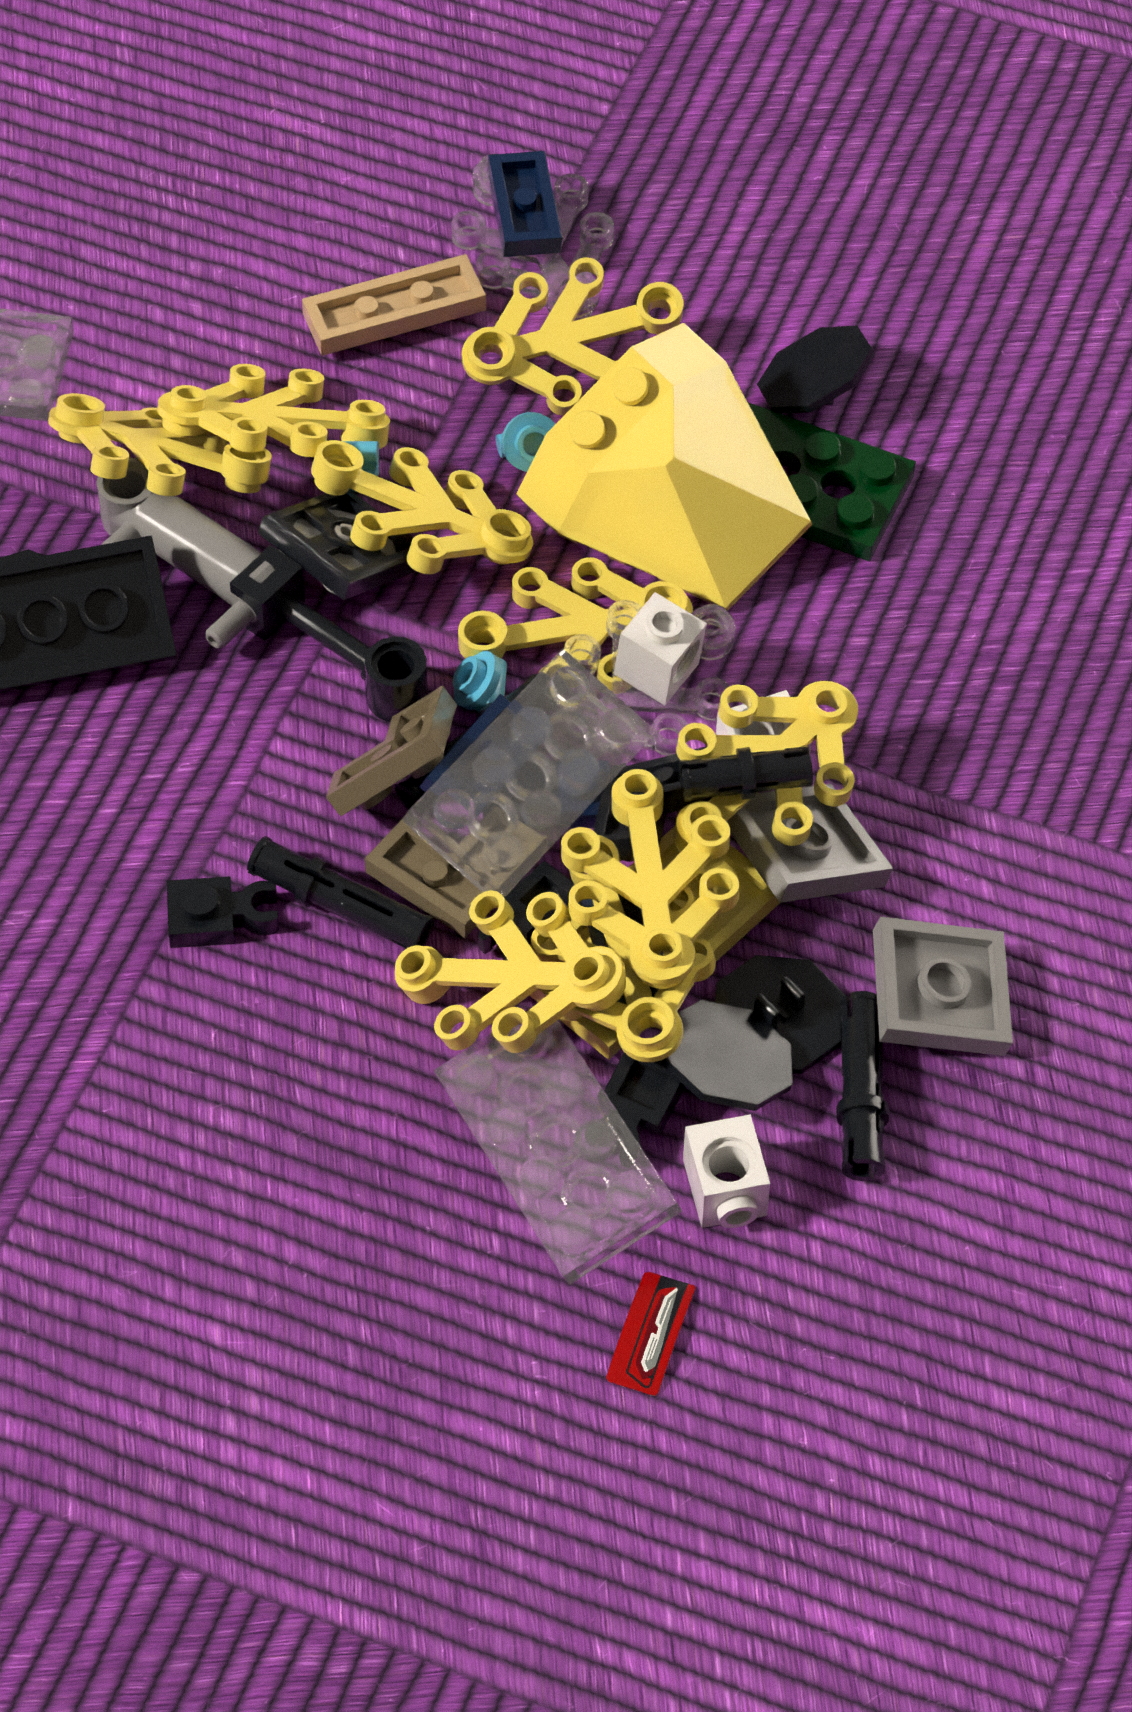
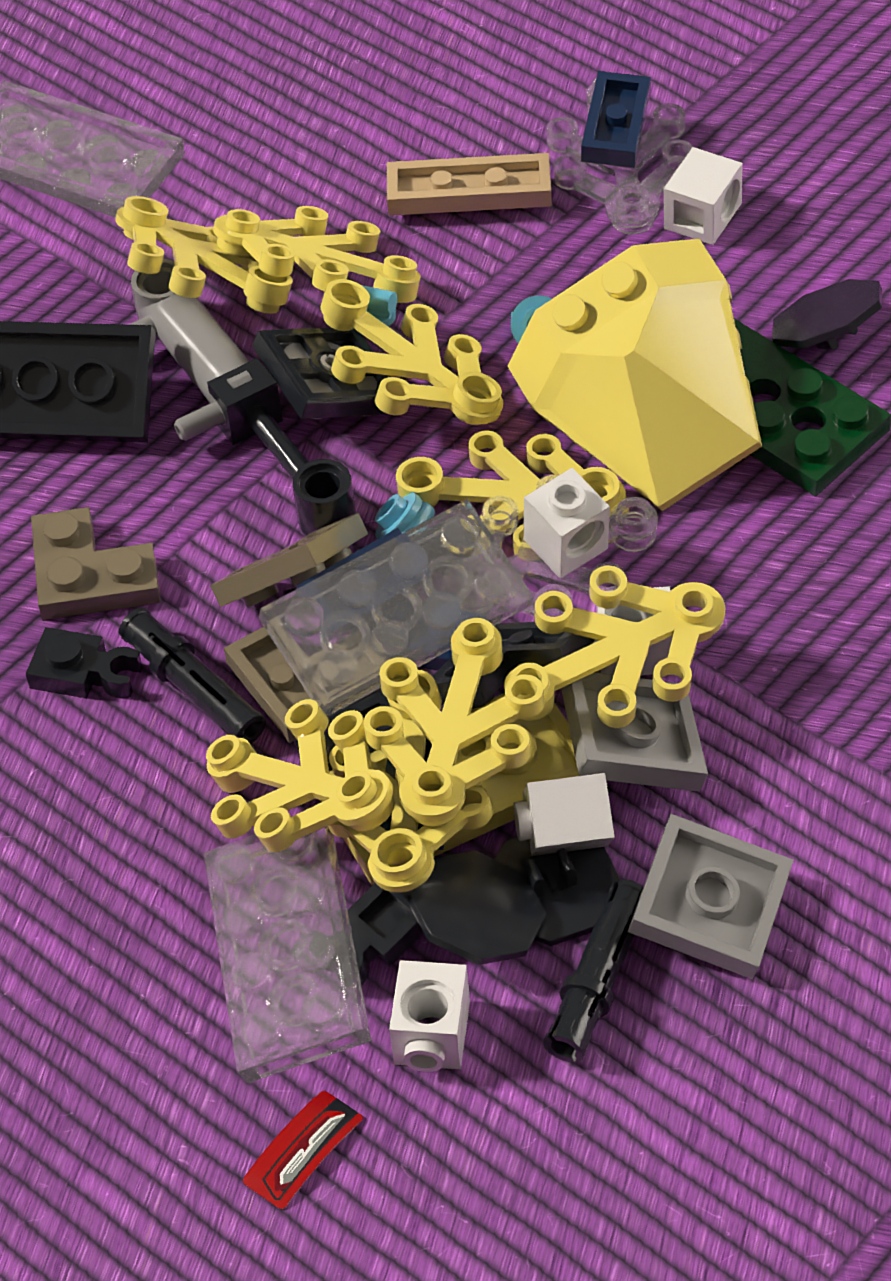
camera: 25 degrees right, 5 degrees down
light yellow plant [462,257,684,416] -> none
black pin [679,745,813,802] -> none
none -> dark tan plate [31,507,161,621]
none -> white brick [514,773,615,856]
none -> white brick [664,147,743,245]

